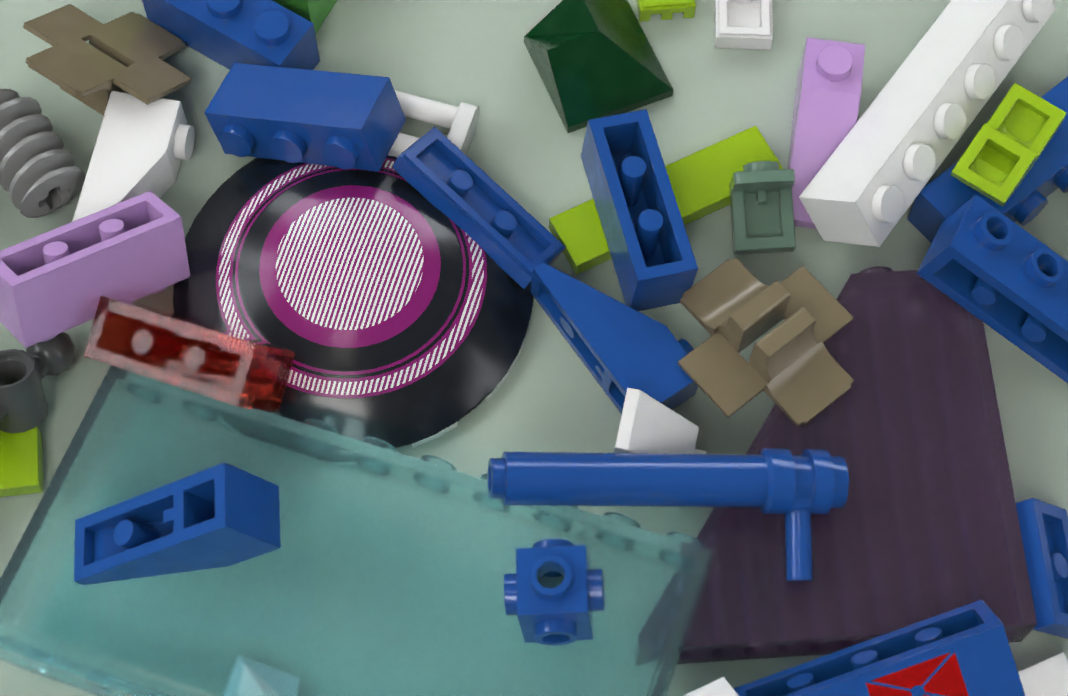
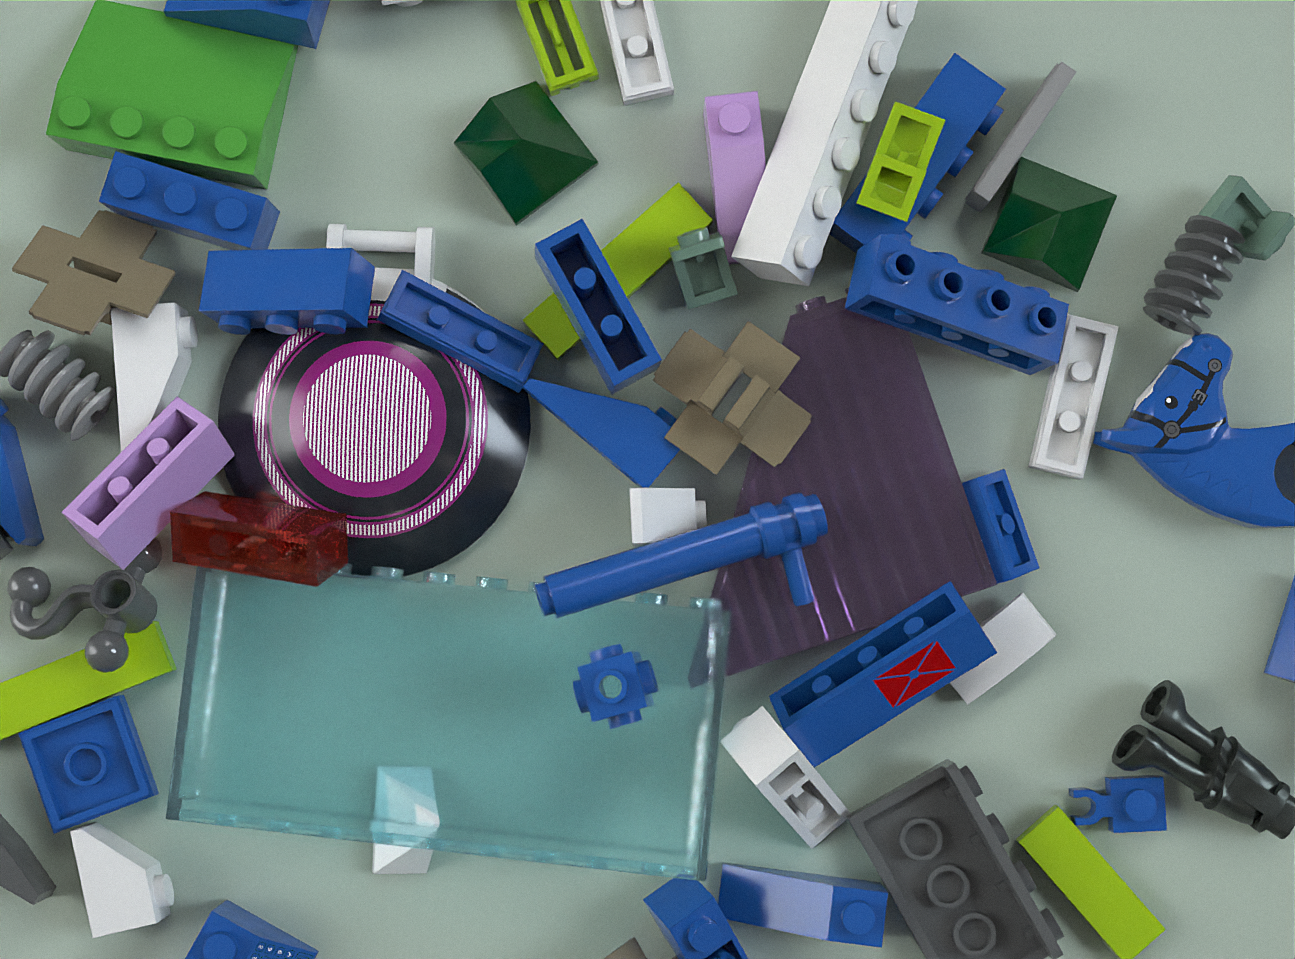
camera: 10 degrees left, 20 degrees up
blue slope [74,462,281,585] -> none

